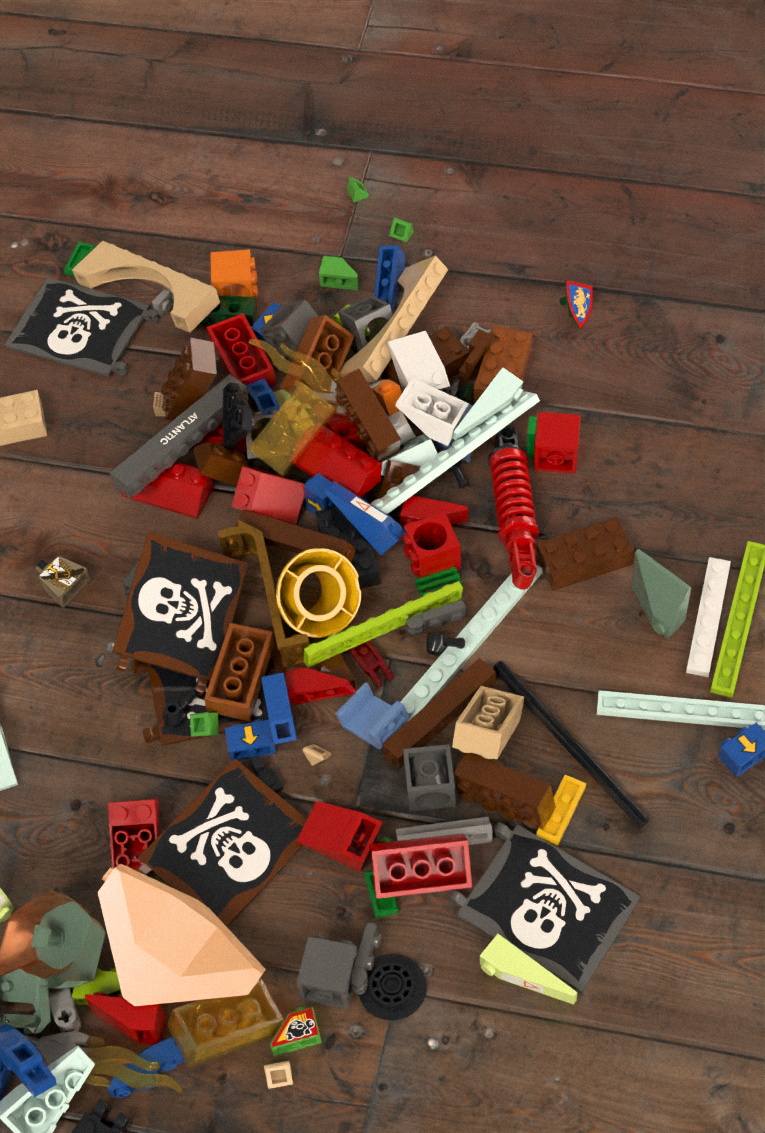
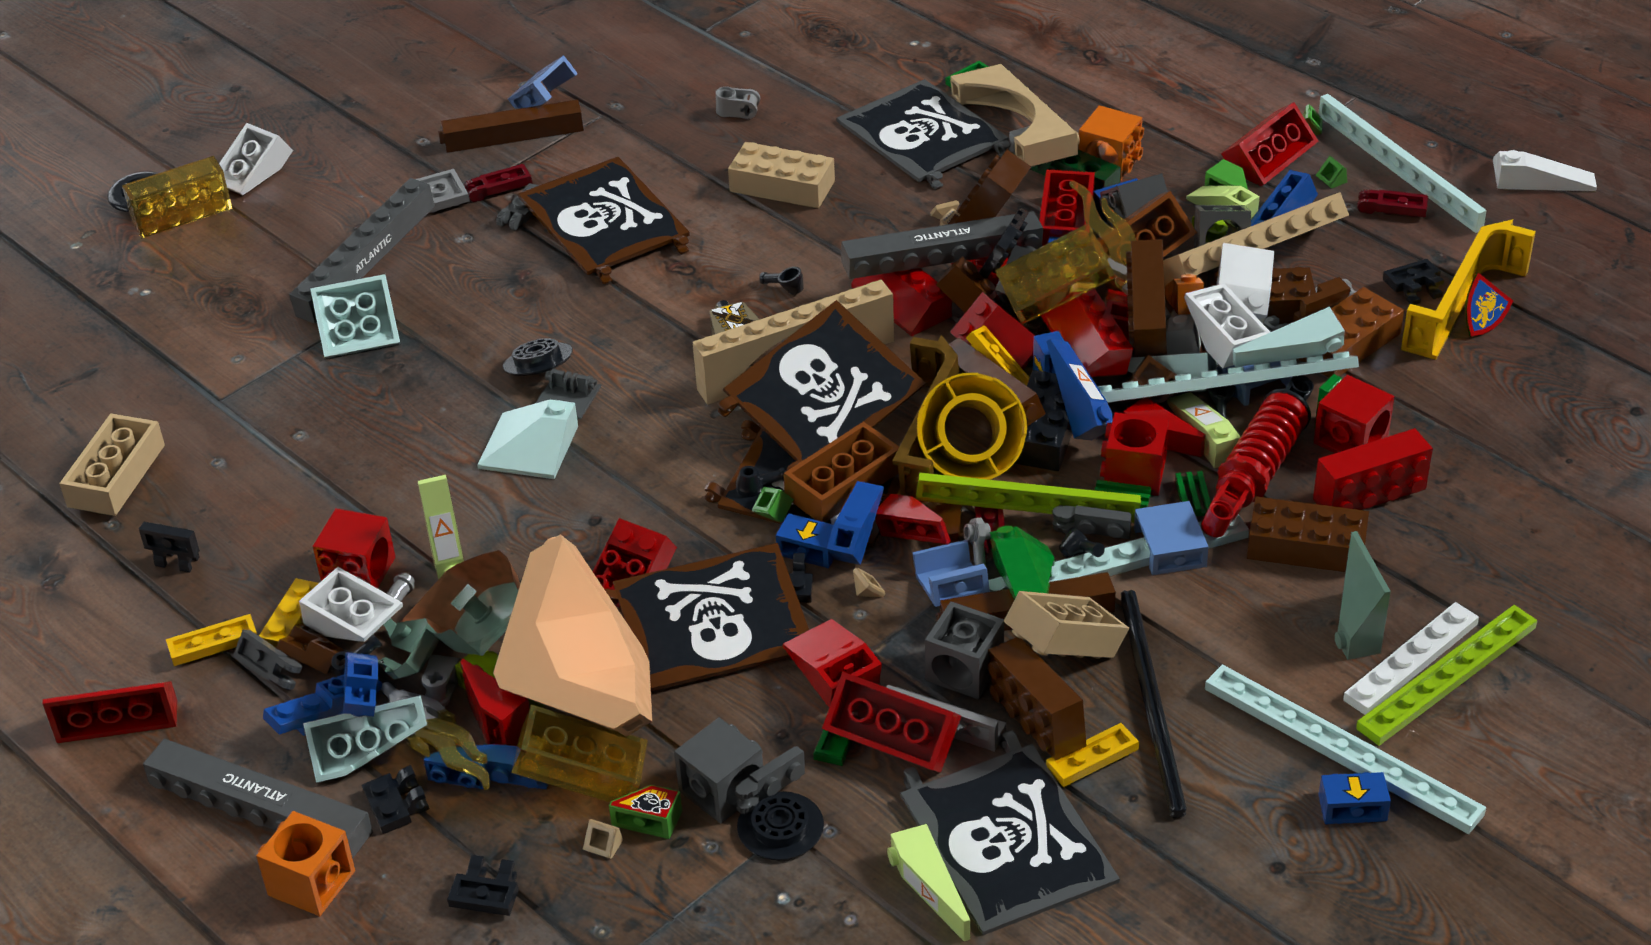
camera: 30 degrees right, 15 degrees down
none -> tan arch [693,280,894,405]
none -> black bar [759,267,804,295]
none -> tan slope [930,200,959,219]
none -> light grey piece [959,518,991,566]
none -> yellow plate [966,325,1030,386]
none -> green wedge [989,526,1055,600]
none -> medium blue panel [1134,501,1209,575]
none -> yellowish green slope [1166,392,1240,468]
none -> green tile [1175,471,1211,517]
none -> yellowish green slope [1186,186,1260,228]
none -> red slope [1221,102,1319,186]
none -> red brick [1313,428,1433,510]
none -> light aqua plate [1319,94,1487,233]
none -> dark red hinge [1357,189,1428,217]
none -> black plate [1383,259,1444,305]
none -> yellow panel [1401,219,1536,360]
none -> white wedge [1493,150,1597,192]

